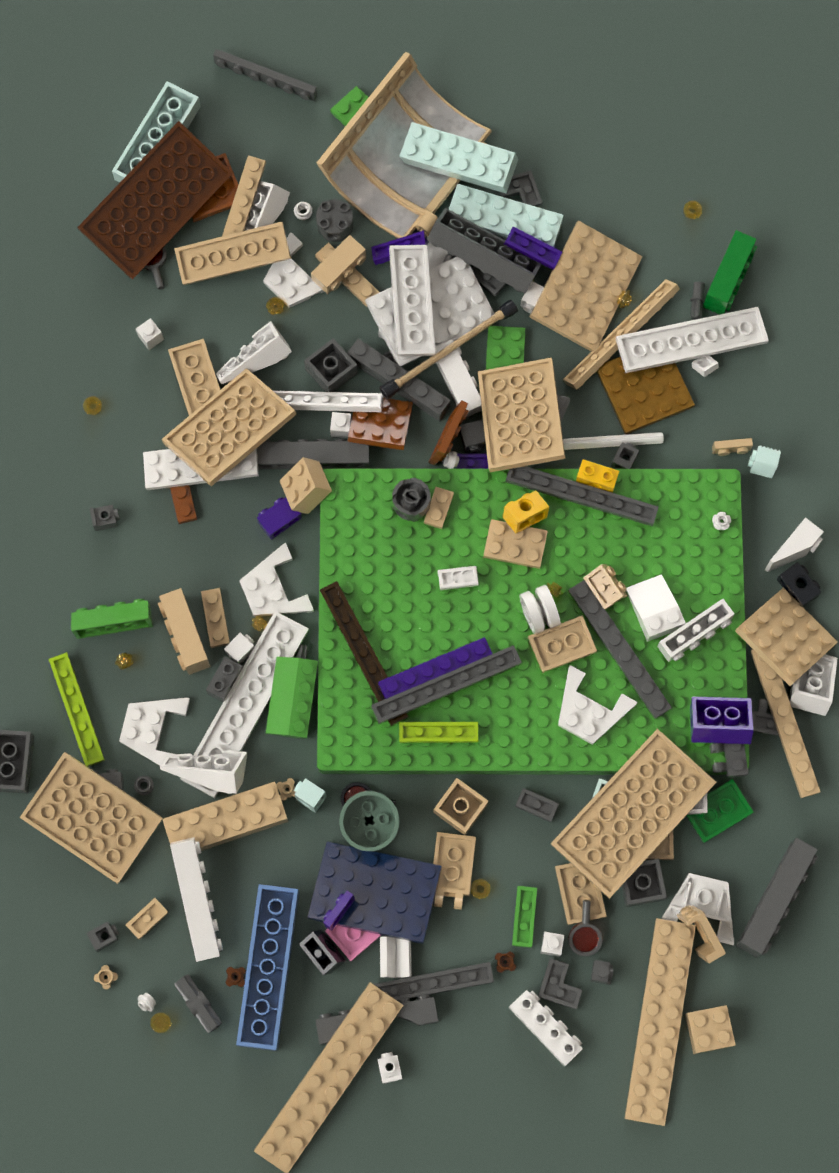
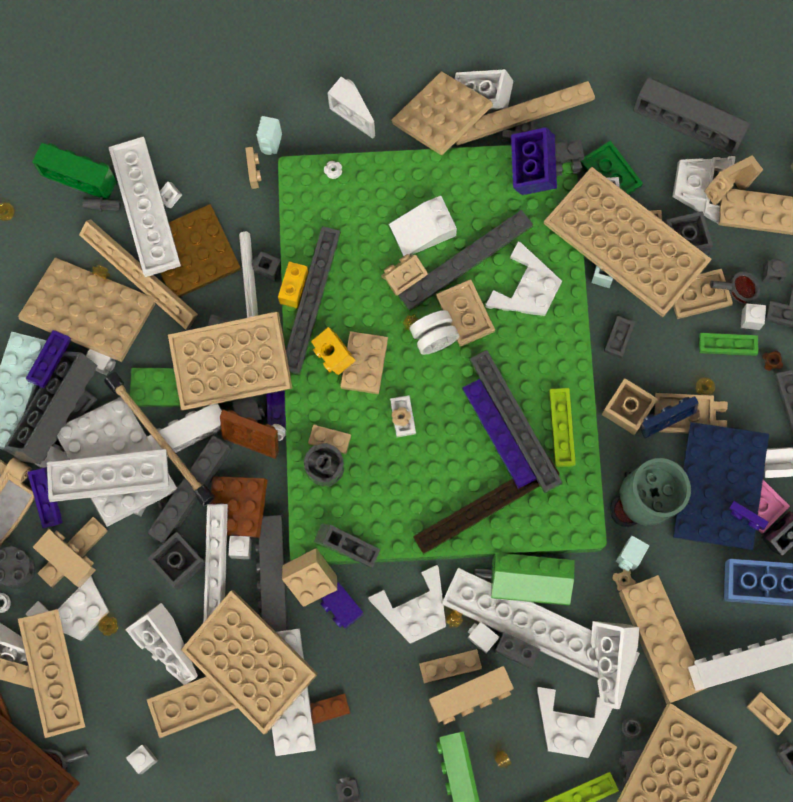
camera: 90 degrees left, 0 degrees up
white brick [657,599,734,662] -> none
black brick [777,562,821,607] -> none
none -> dark grey slope [314,524,380,568]
none -> tan plate [391,407,411,426]
none -> dark blue plate [641,396,699,438]

